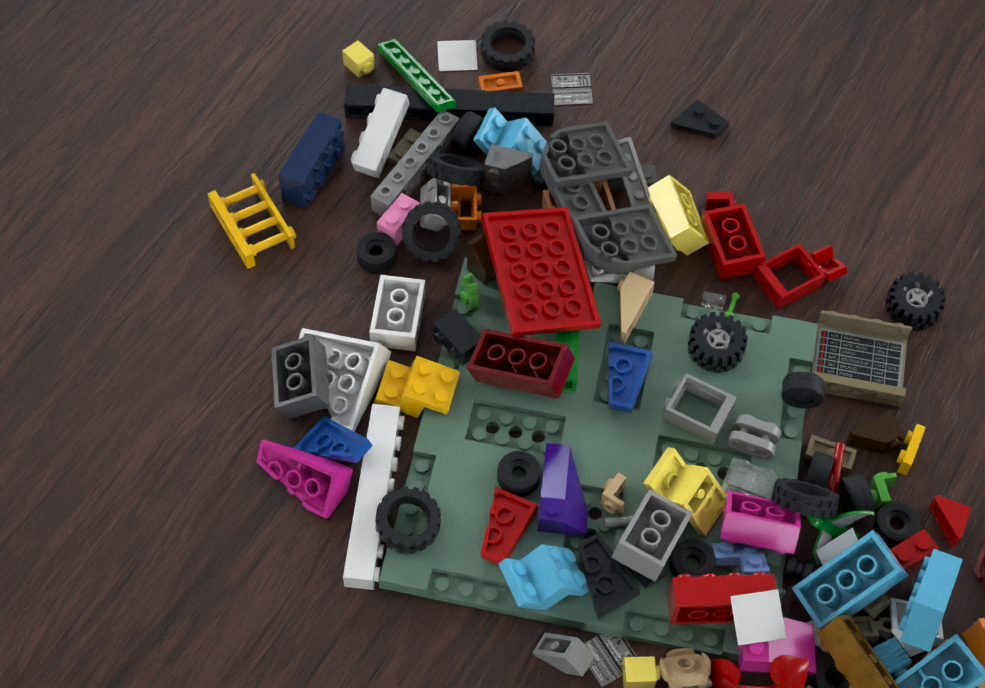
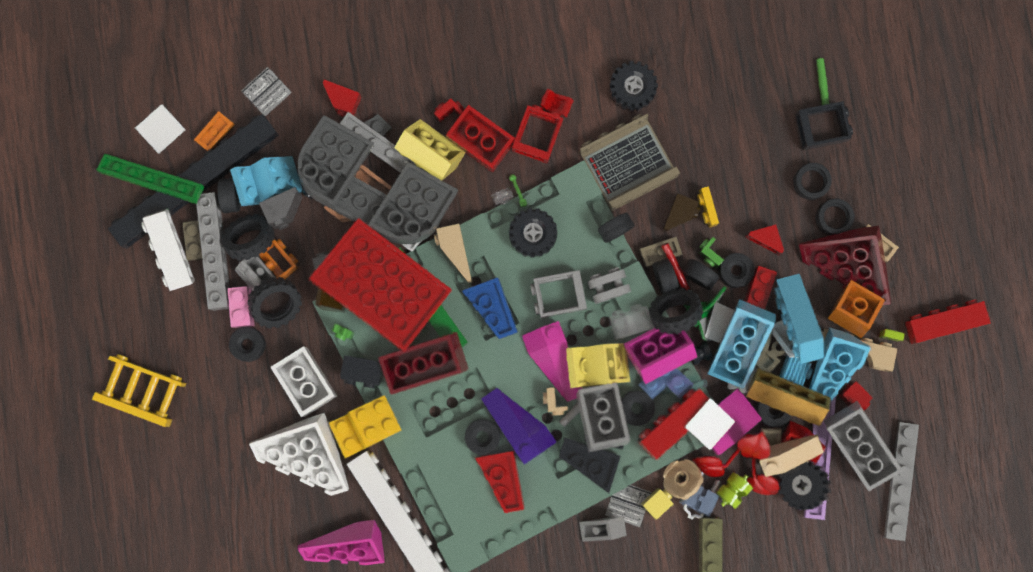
camera: 40 degrees left, 25 degrees up
dark grey brick [272,335,330,419] -> none
dark blue brick [278,112,345,209] -> none
blue wing [294,416,373,463] -> none
light yellow brick [342,40,375,78] -> none
black tyre [375,487,441,554] -> none
black tyre [481,20,535,72] -> none
medium azure bracket [498,544,589,610] -> none
black wing [671,99,729,139] -> none
none -> red slope [323,80,362,118]
none -> dark pink wedge [522,321,583,402]

